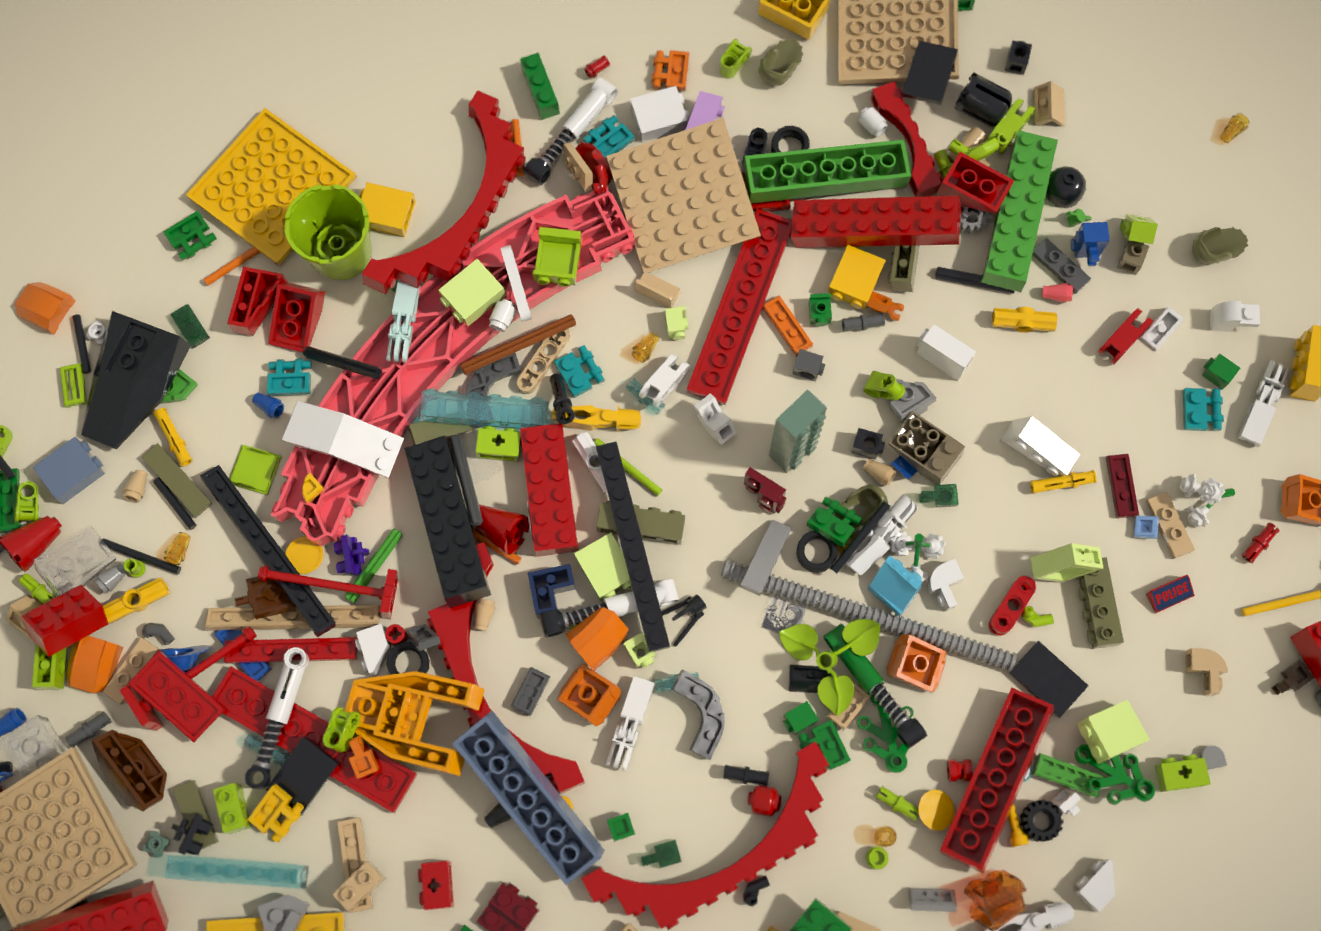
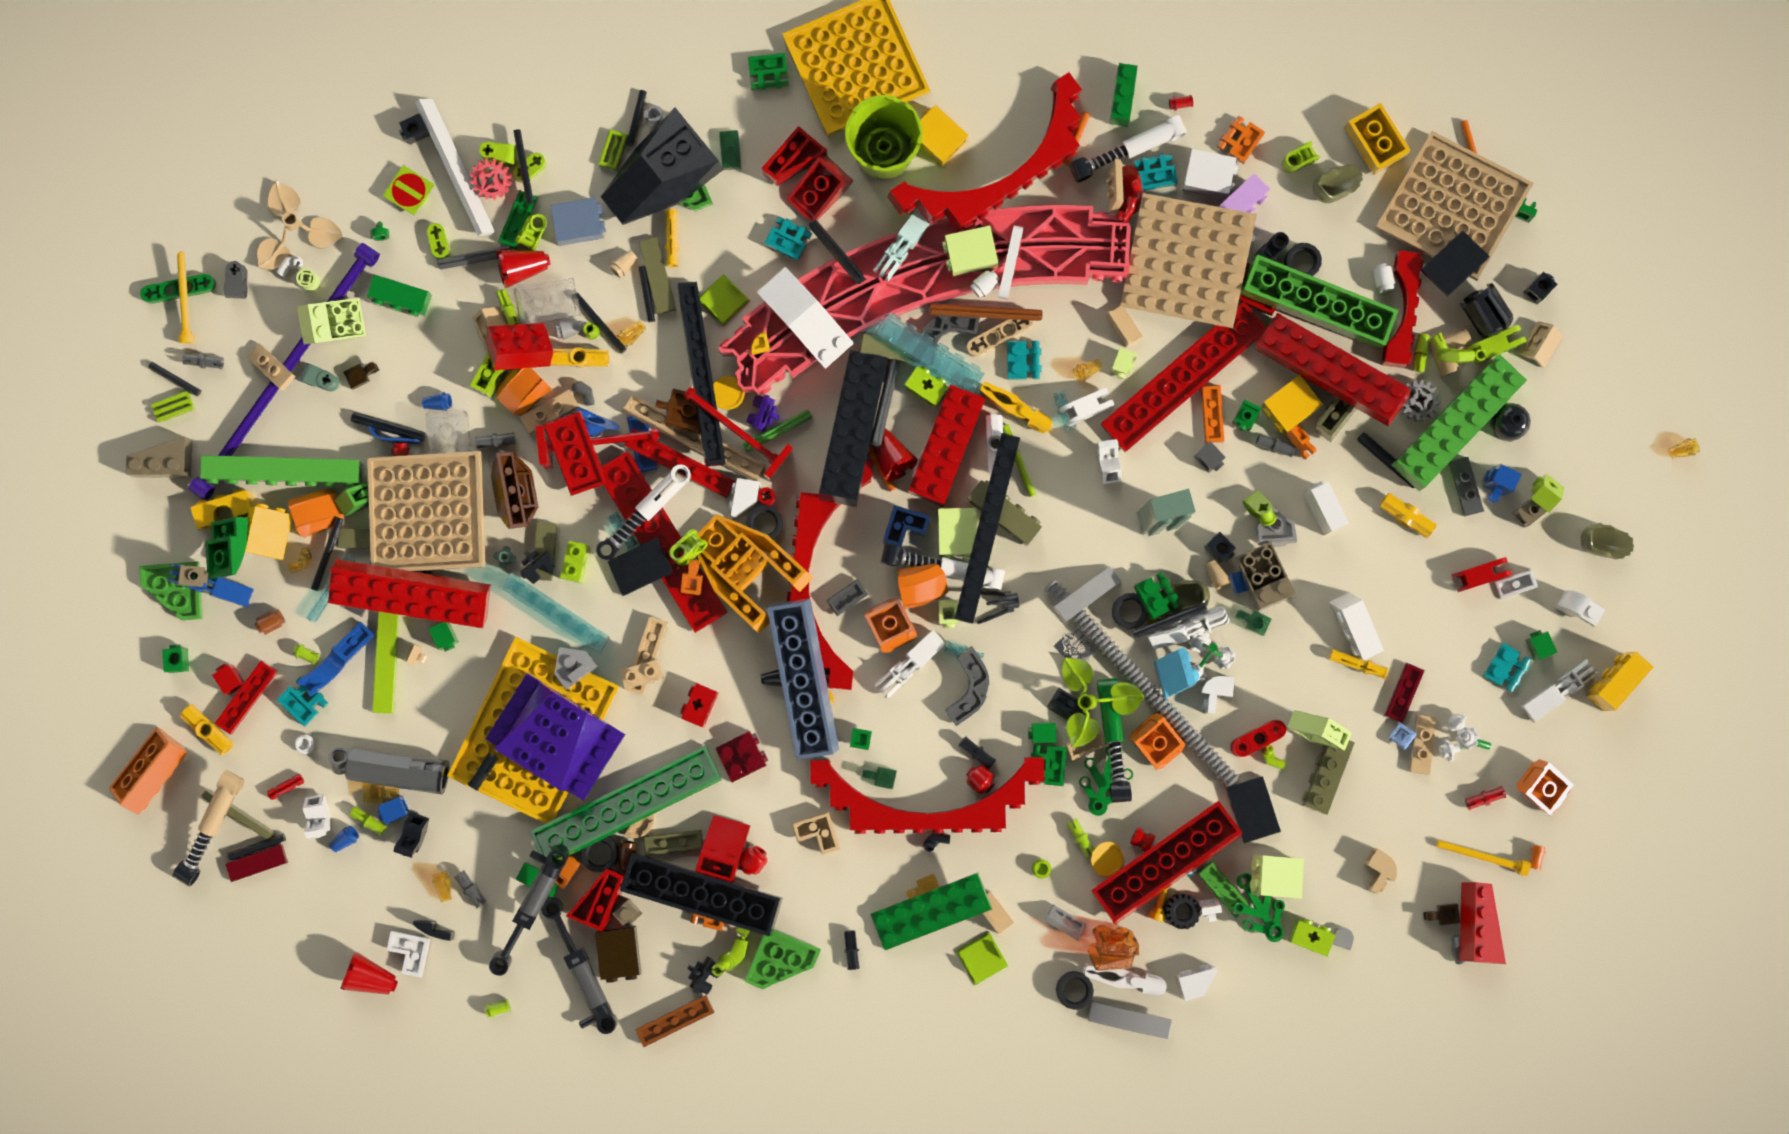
camera: 25 degrees right, 10 degrees up
orange slope [14,282,76,335] -> none
orange bar [204,247,260,286] -> none
yellow plate [248,784,304,842] -> none
blue cone [252,392,284,418] -> none
dark grey plate [406,624,441,651] -> none
tan cone [474,598,496,631] -> none
lime panel [532,227,582,287] -> none
black pin [549,374,575,424] -> none
dark red plate [744,467,787,514] -> none
clear yellow bush [874,826,897,847] -> none
red slope [937,152,1014,214] -> none
coral cone [1042,283,1073,303] -> none
bright green piece [1066,209,1092,227] -> none
slope [1146,574,1195,613] -> none

